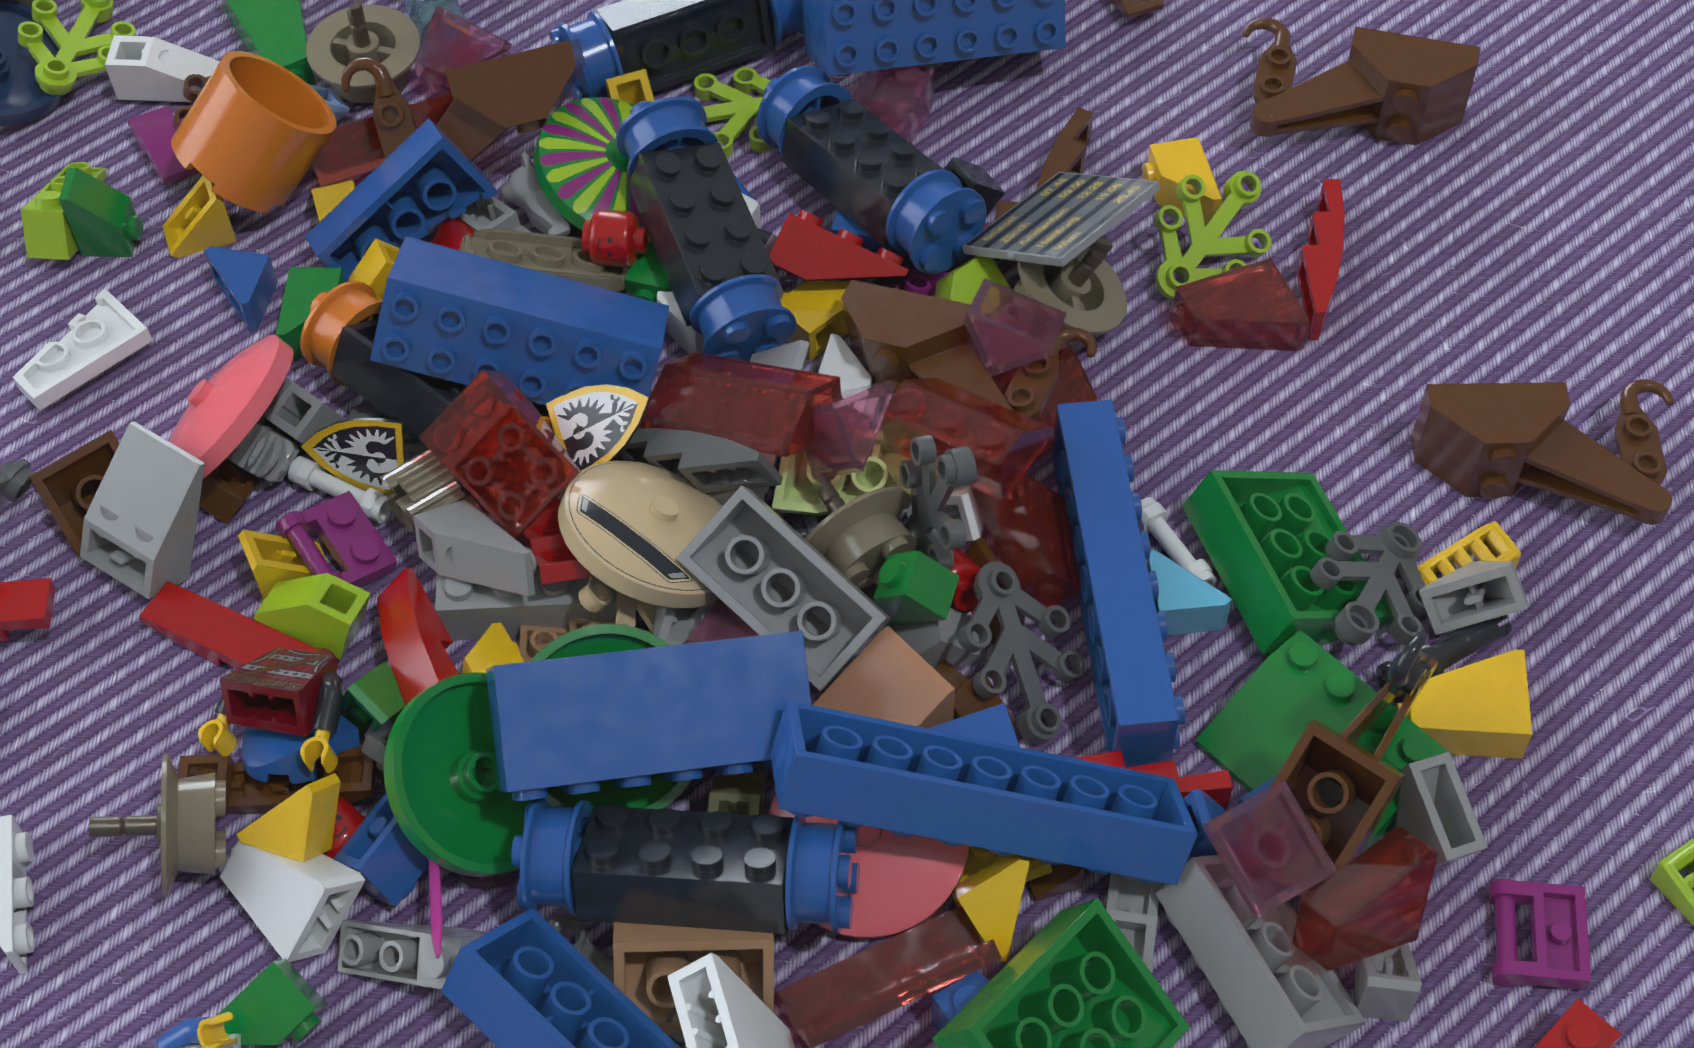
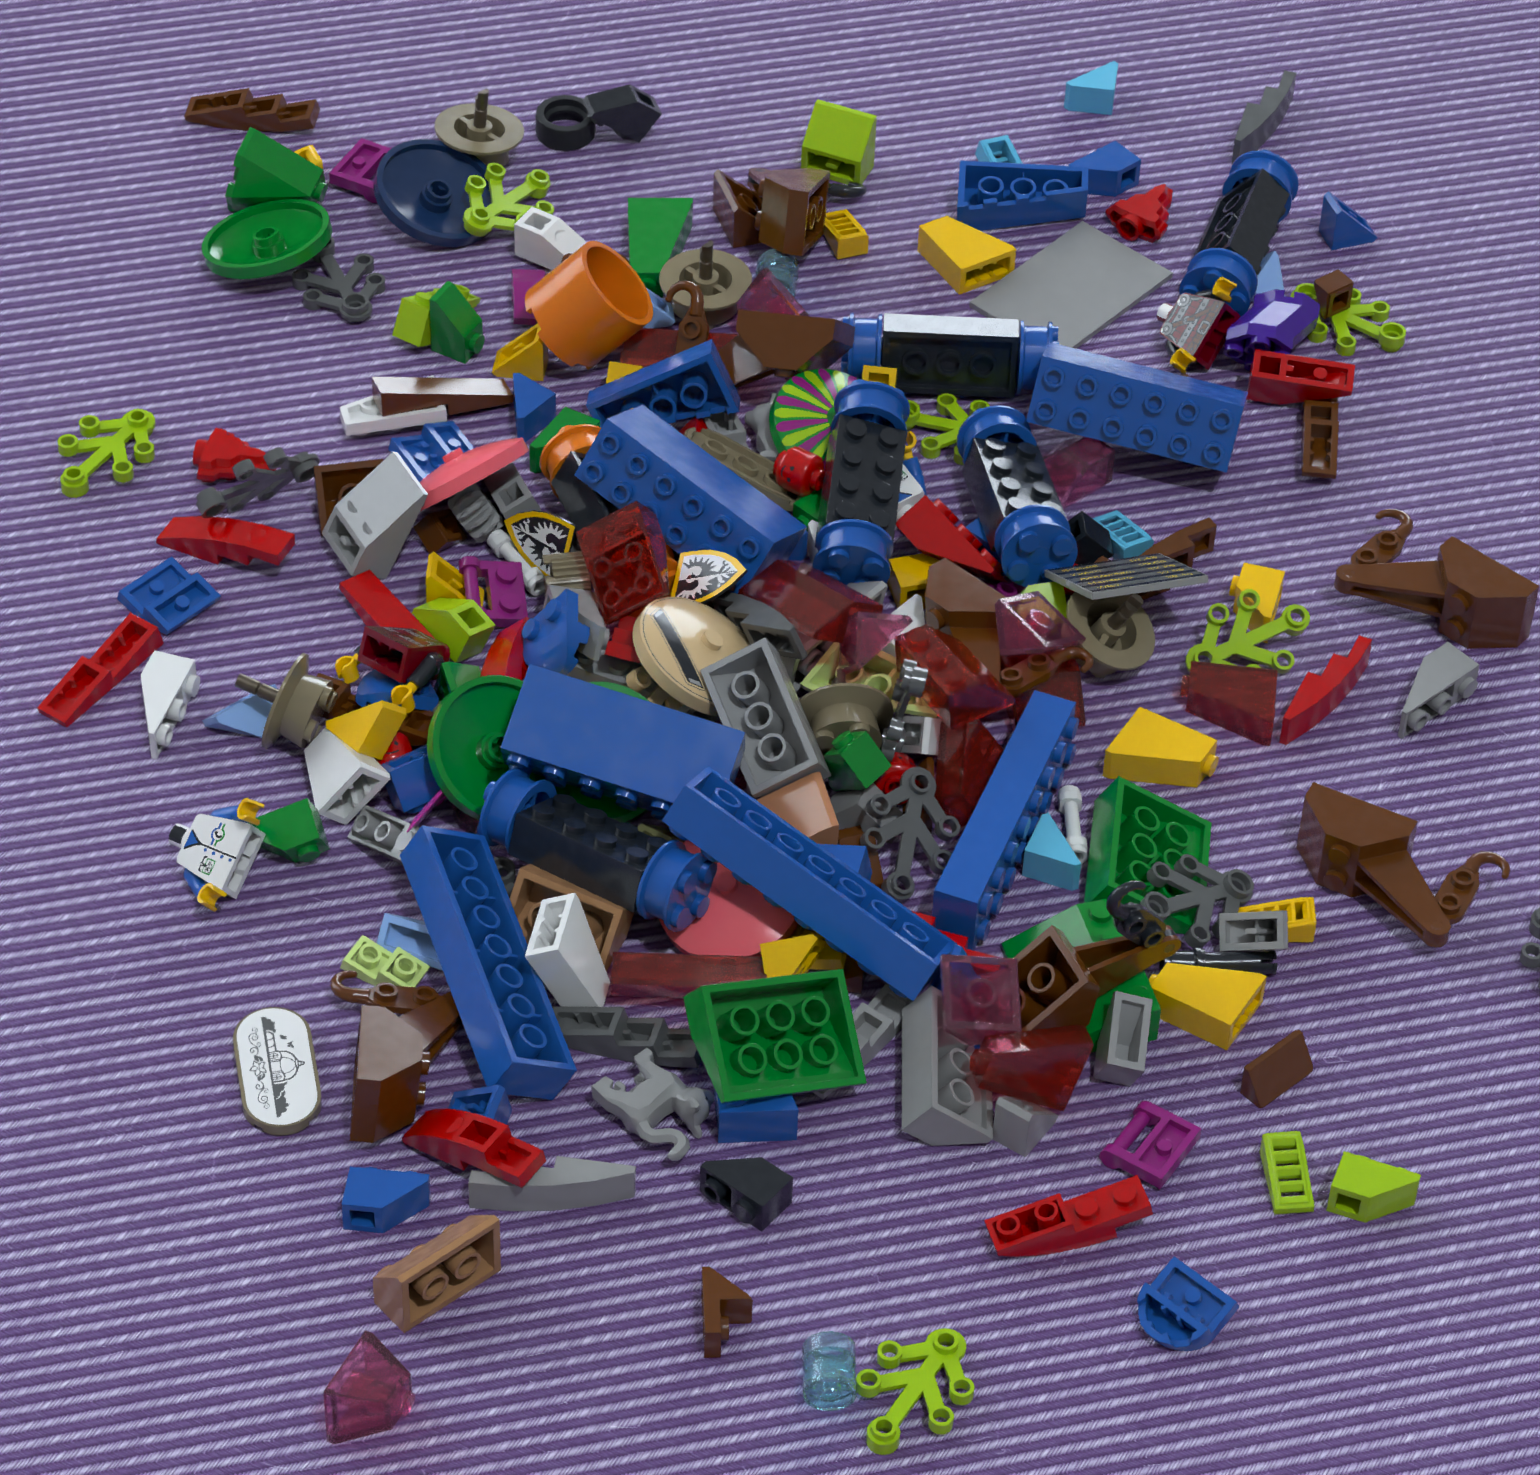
camera: 25 degrees right, 10 degrees down
none -> light blue slope [202,684,277,738]
none -> reddish brown slope [372,377,514,417]
none -> blue slope [388,421,474,482]
none -> blue slope [522,589,590,675]
none -> medium azure slope [1092,510,1154,559]
none -> yellow slope [1102,707,1219,788]
none -> reddish brown slope [1240,1029,1313,1108]
none -> light grey slope [1398,642,1480,739]

